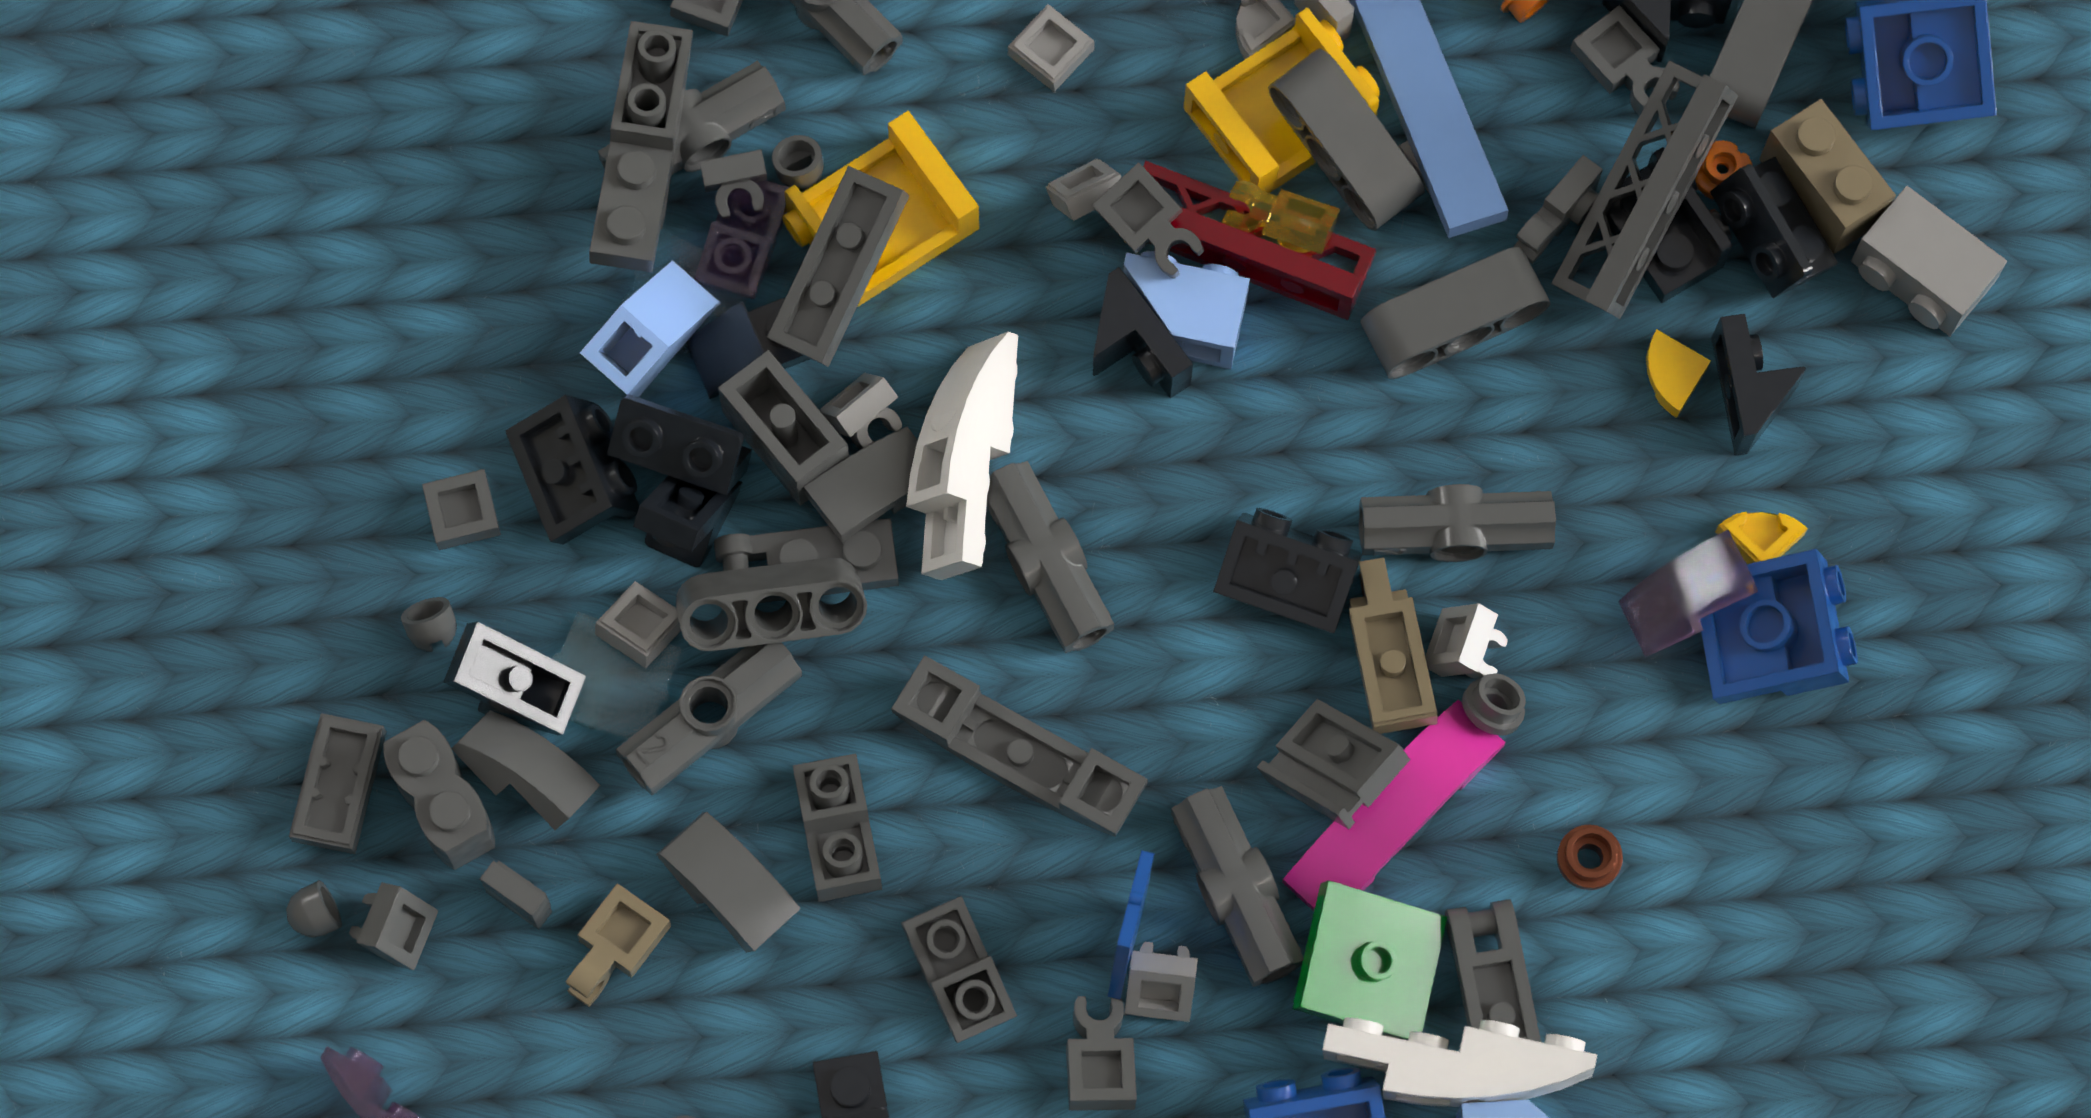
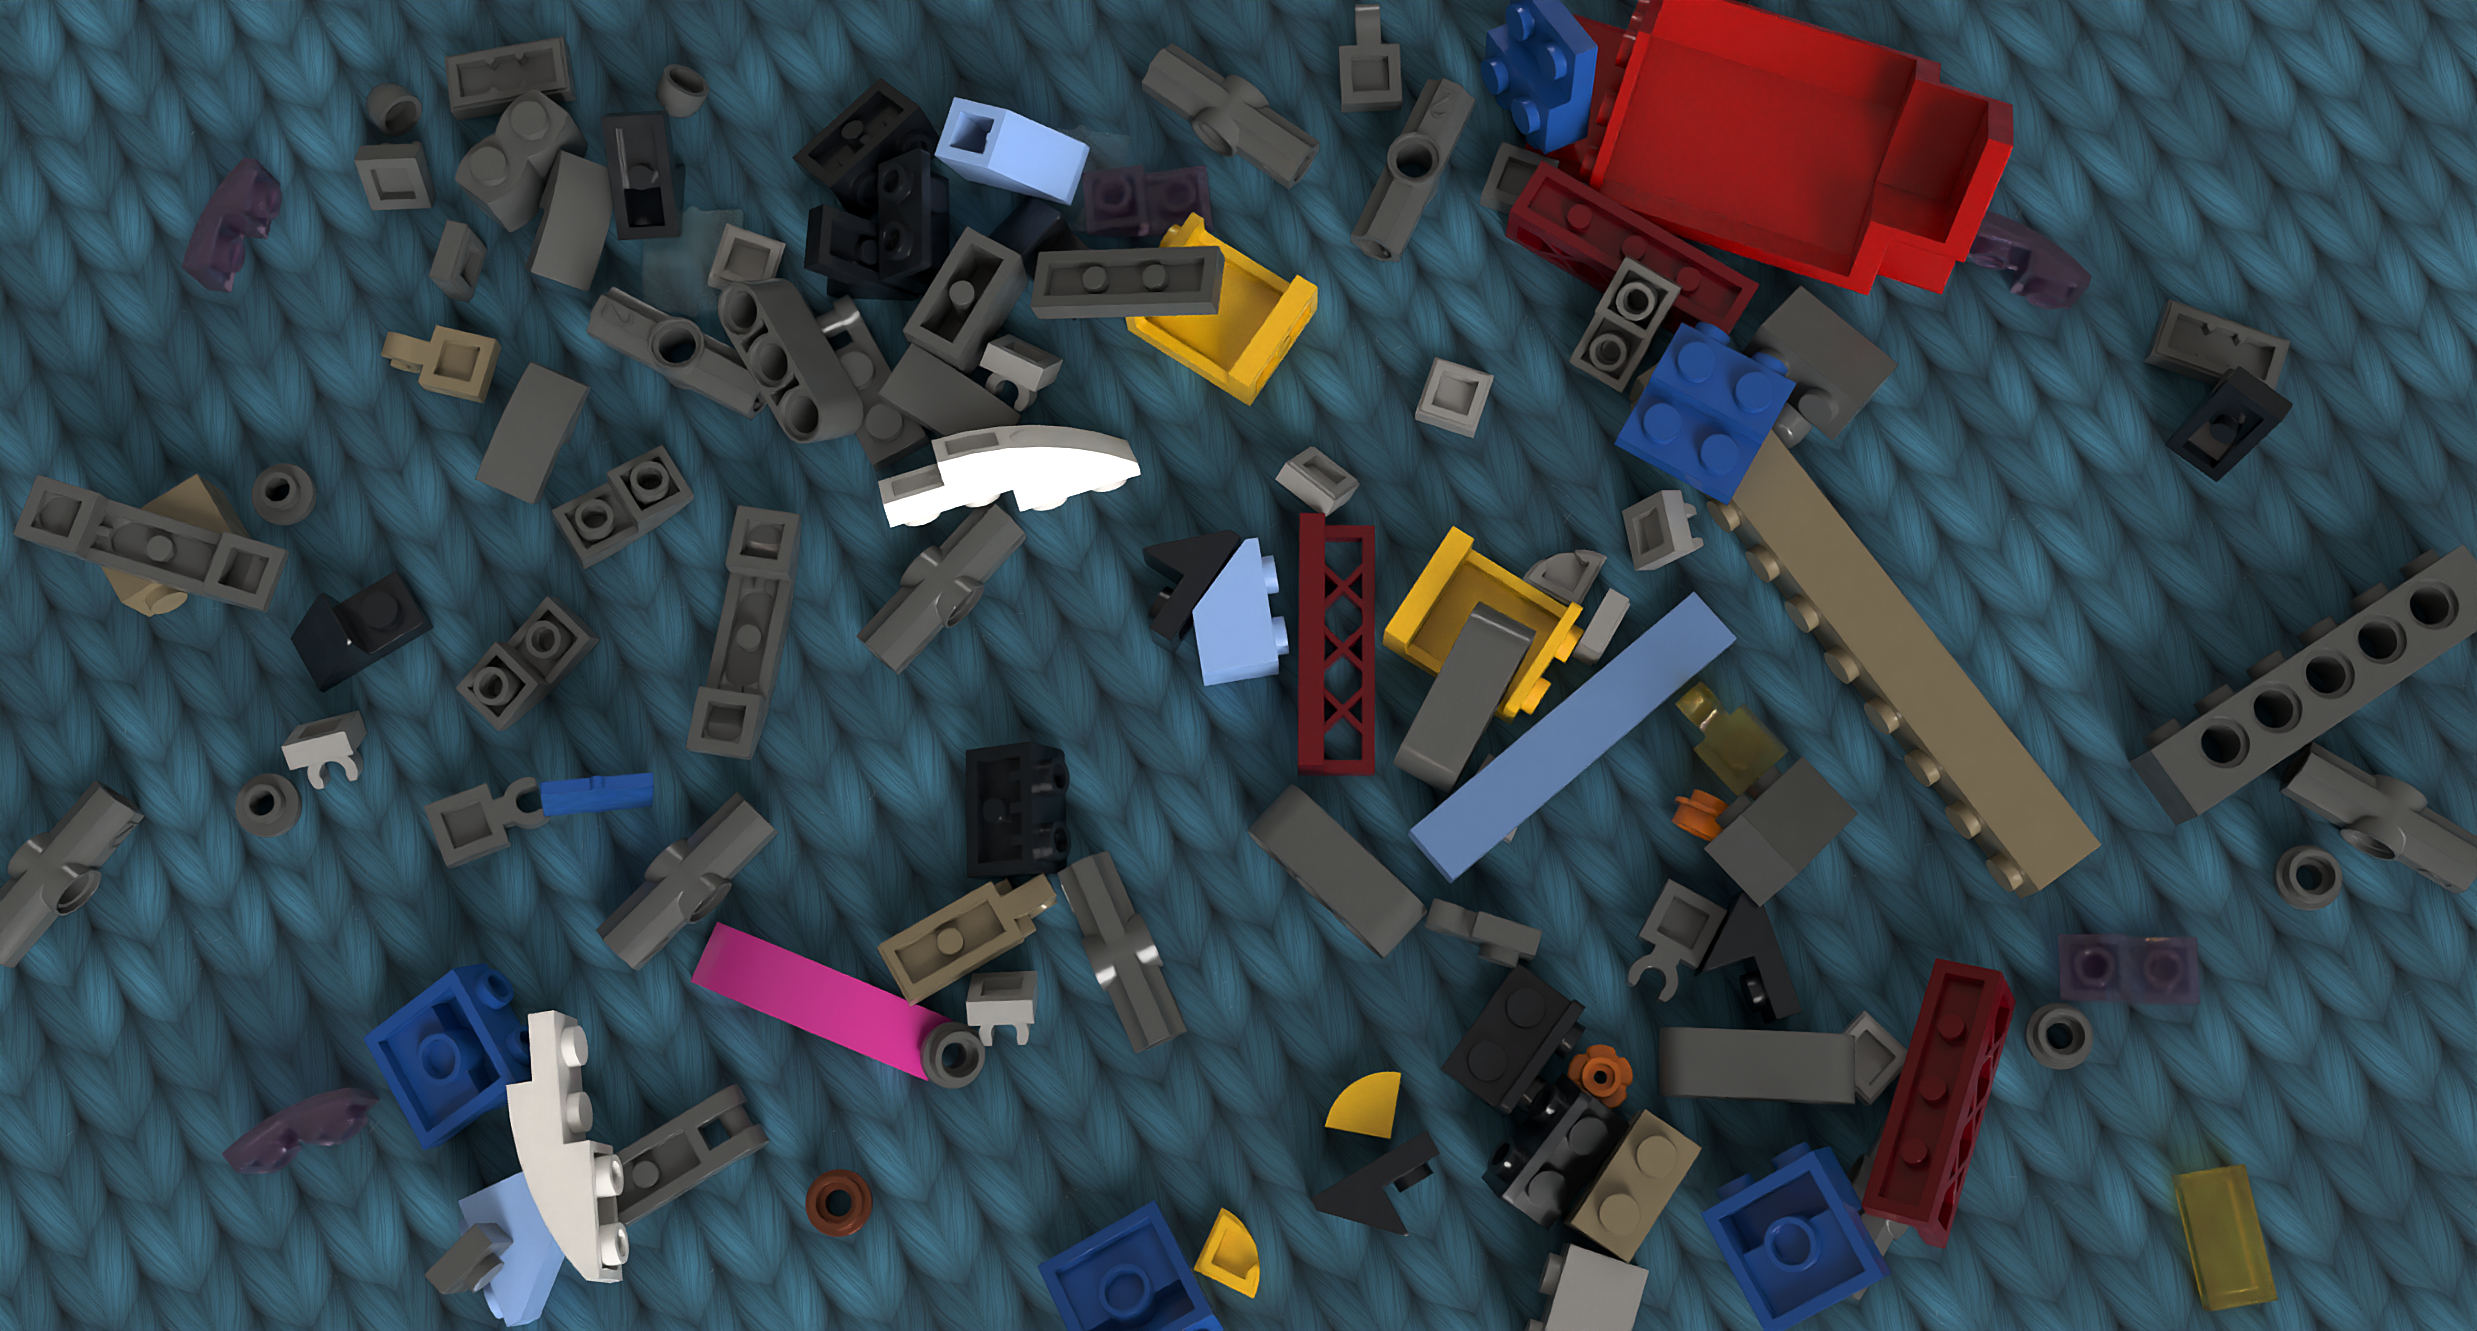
camera: 75 degrees right, 5 degrees up
dark grey plate [422,469,501,550] -> none
dark grey slope [589,21,693,273] -> none
dark grey tile [700,149,767,219] -> none
dark grey hinge [772,135,824,191] -> none
dark grey plate [1092,162,1204,279] -> none
light grey tile [1125,942,1198,1022] -> none
clear yellow plate [1222,181,1340,254] -> none
dark grey plate [1257,699,1410,829] -> none
plate [1292,880,1447,1041] -> none
dark grey fence [1551,61,1738,319] -> none
clear purple slope [1618,530,1758,657] -> none

